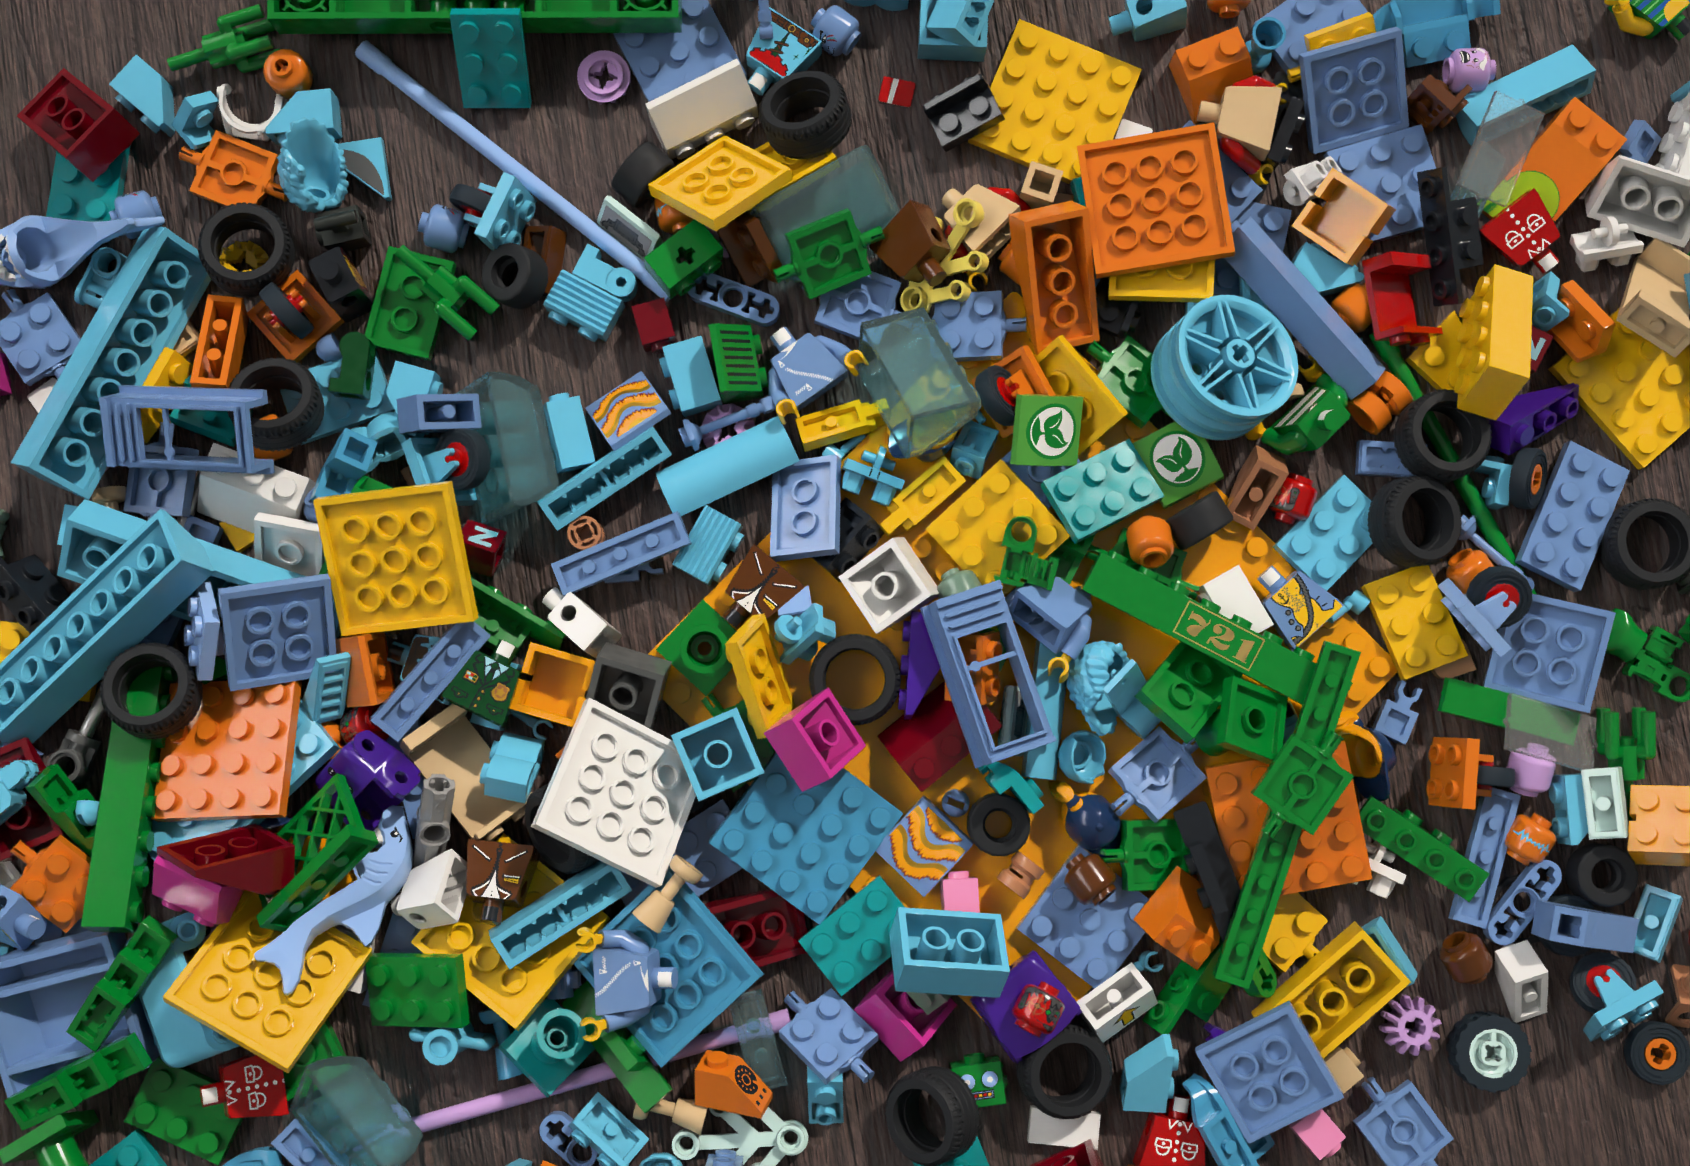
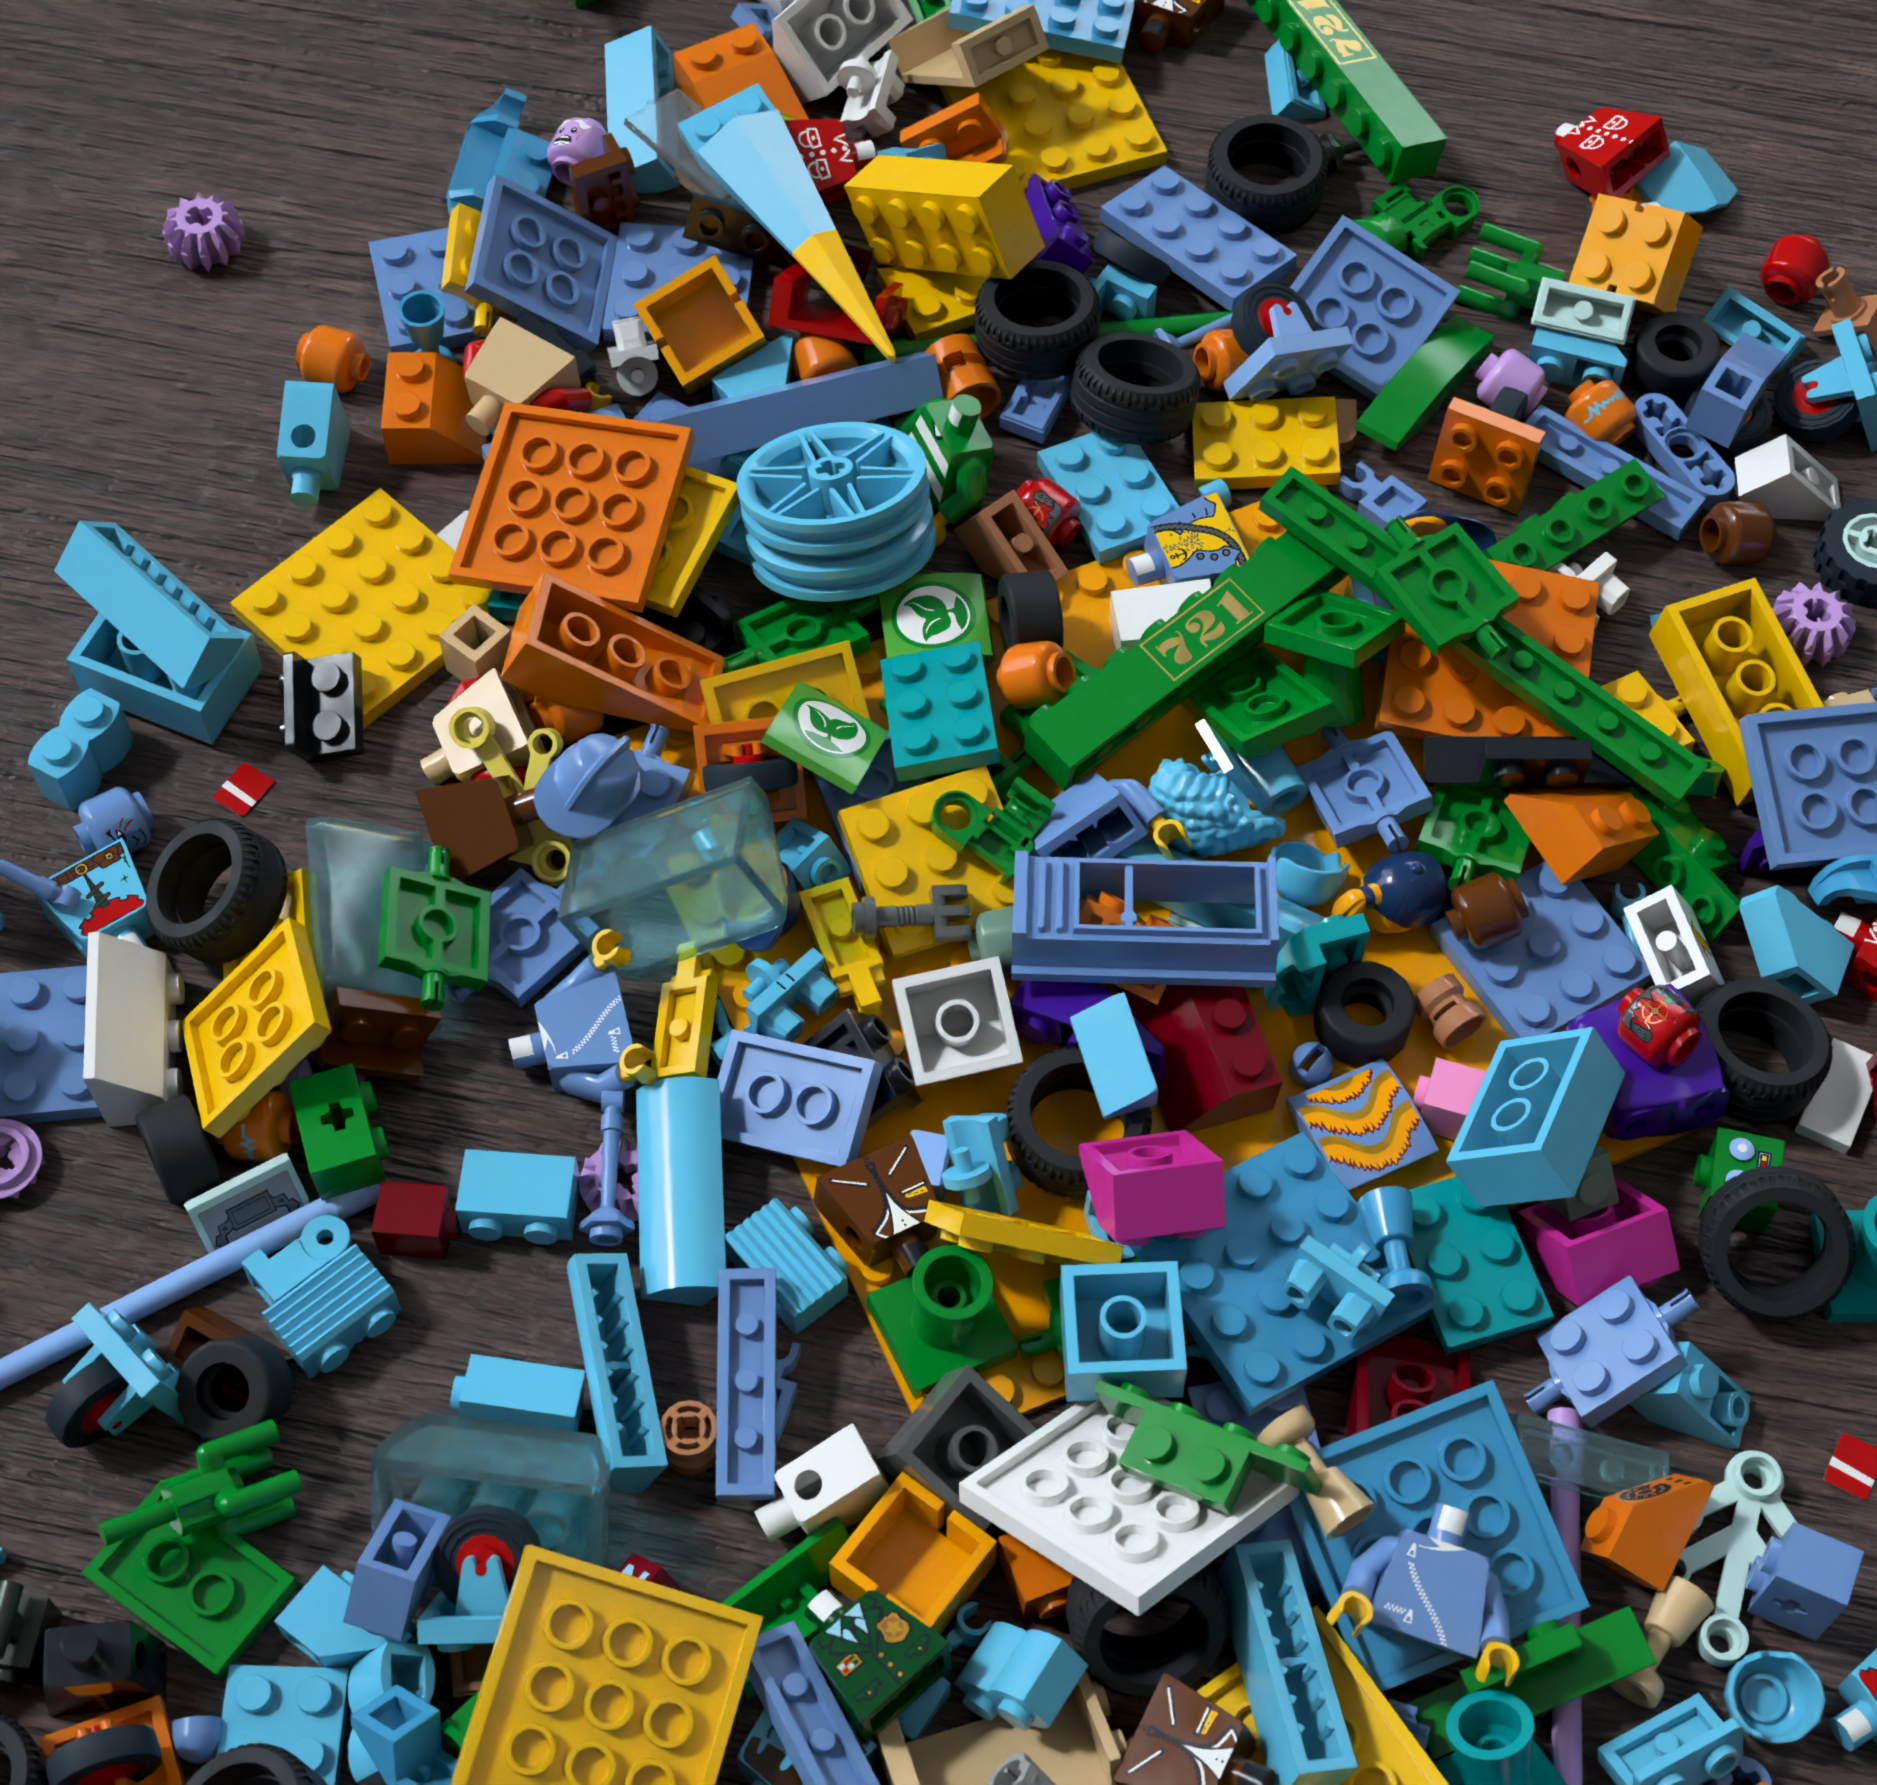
camera: 65 degrees left, 25 degrees down
dark green leg [328,331,376,400] -> none
medium blue head [417,204,470,253] -> none
slope [585,371,672,451] -> none
medium blue beam [688,273,780,327] -> none
green slope [708,323,768,404] -> none
clear piece [1503,693,1598,771] -> none
none -> medium blue piece [533,733,641,839]
none -> medium azure plate [677,83,896,363]
none -> dark grey hinge [851,884,972,943]
none -> medium azure slope [1070,992,1158,1120]
none -> green bracket [1094,1380,1323,1514]
none -> medium azure hips [1282,1235,1395,1342]
none -> dark azure piece [1357,1186,1434,1313]

